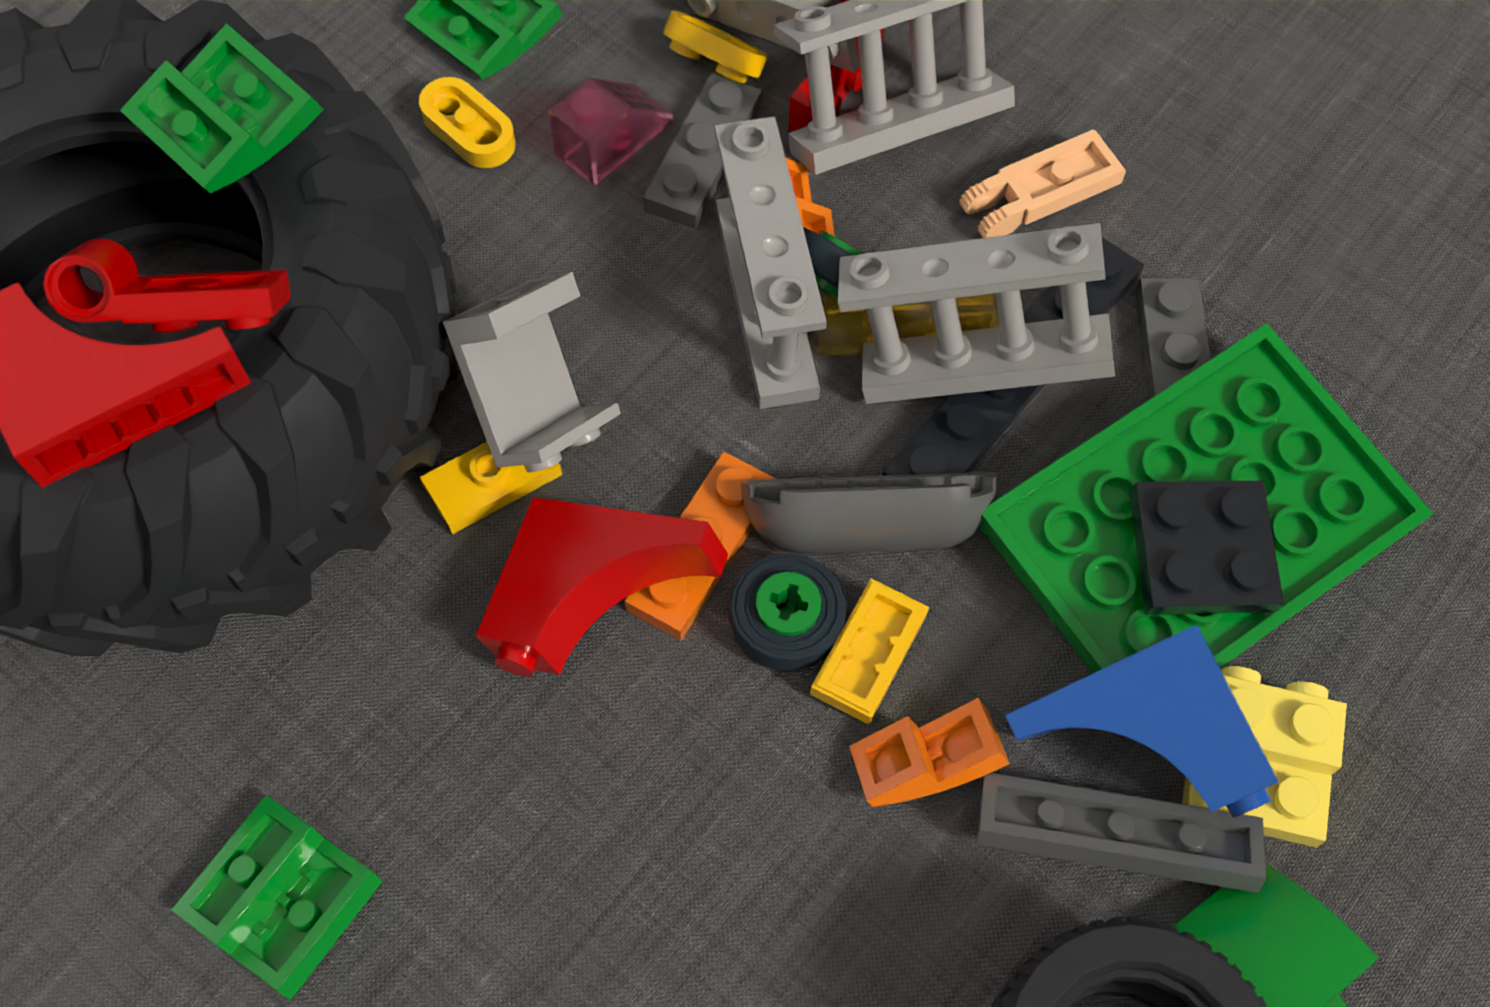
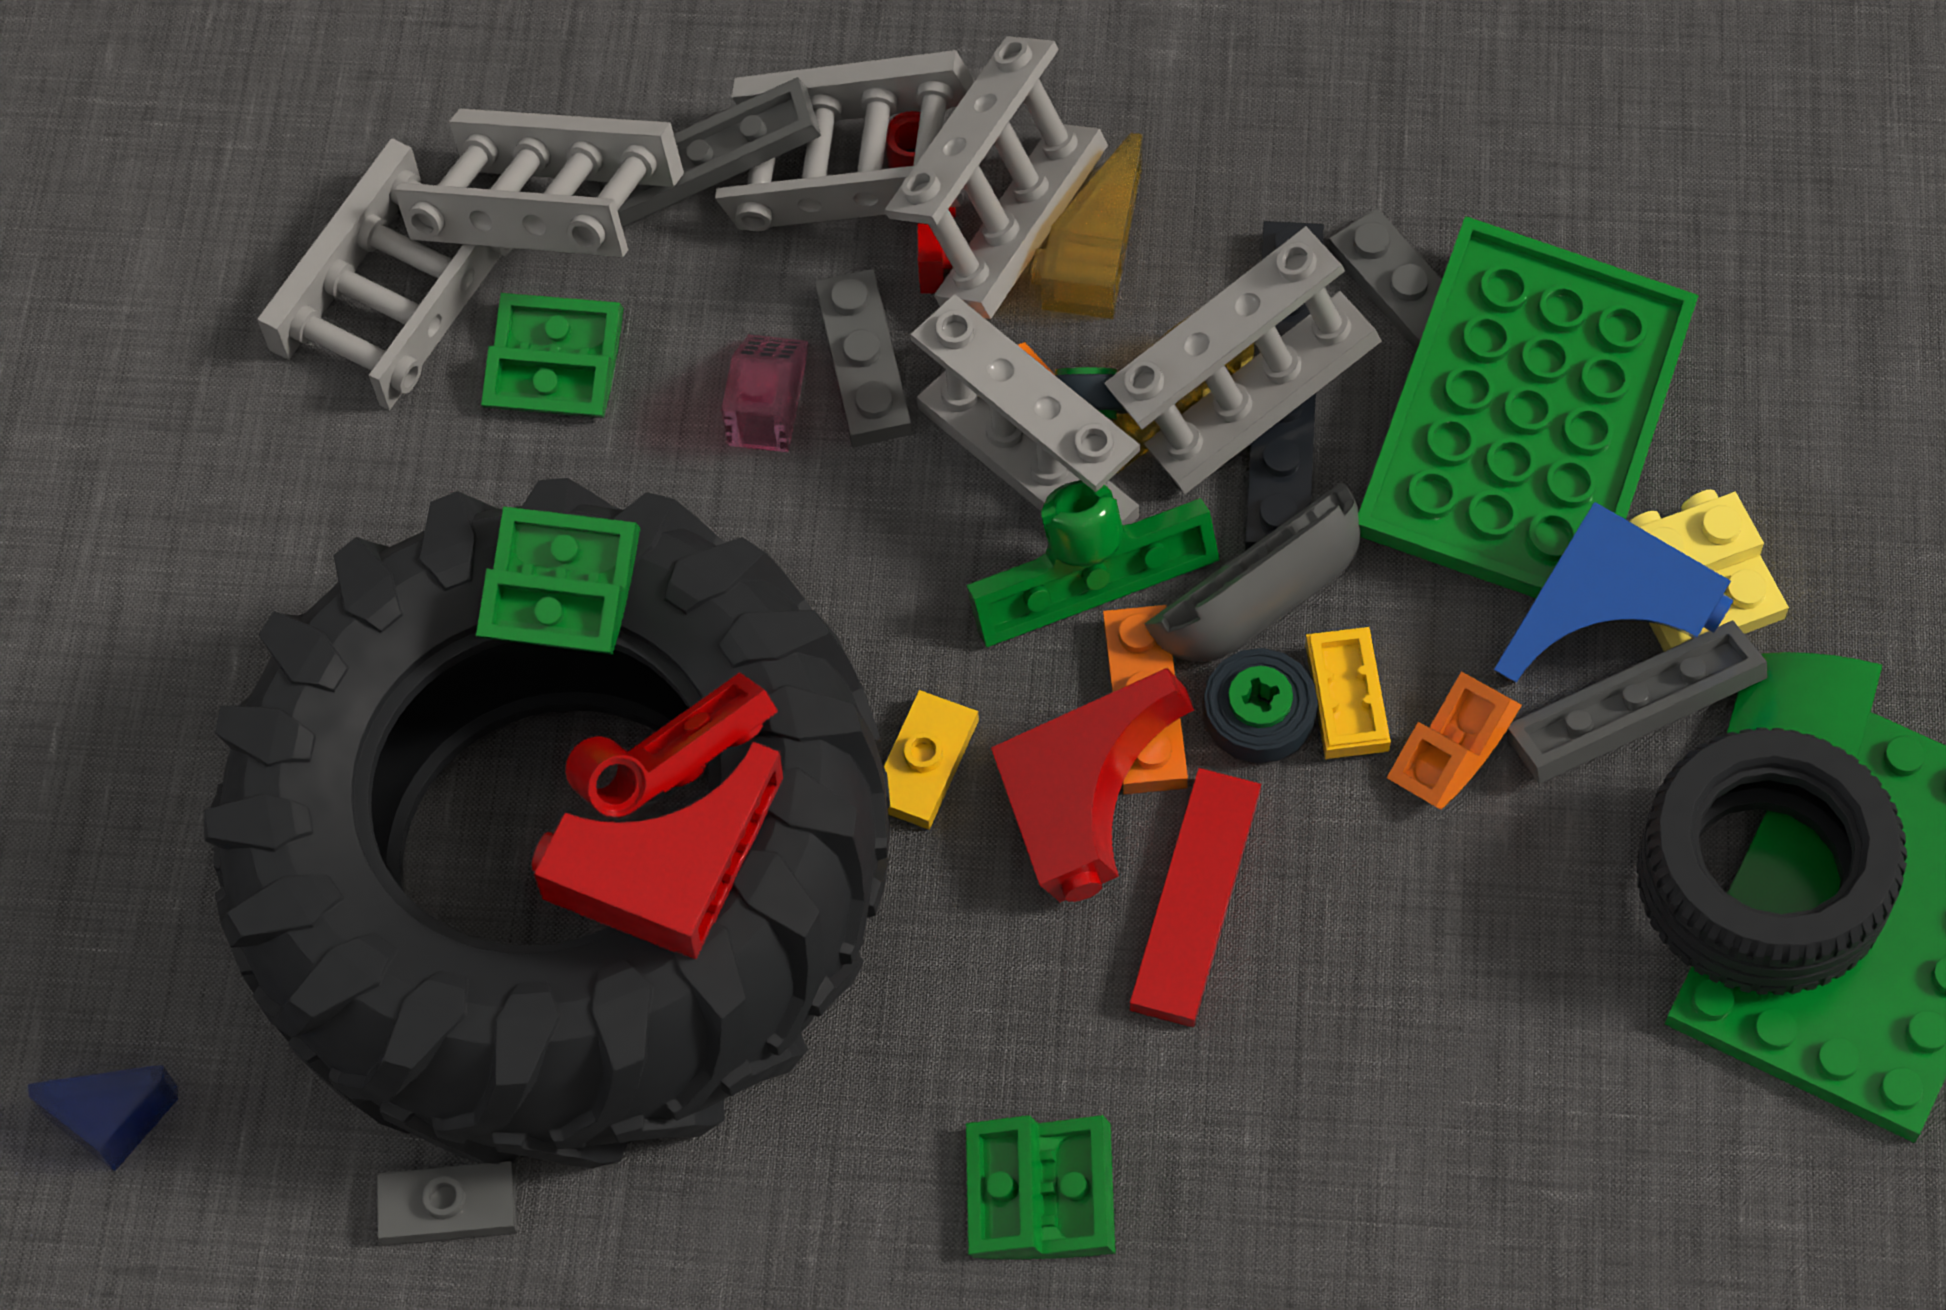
camera: 30 degrees left, 0 degrees up
yellow plate [419,77,516,168] -> none
light grey panel [443,272,621,472] -> none
yellow plate [663,11,768,83] -> none
light nougat hinge [959,129,1126,238] -> none
black plate [1129,480,1284,615] -> none
none -> green plate [966,480,1220,648]
none -> clear yellow slope [1031,133,1143,319]
none -> red tile [1130,768,1261,1028]

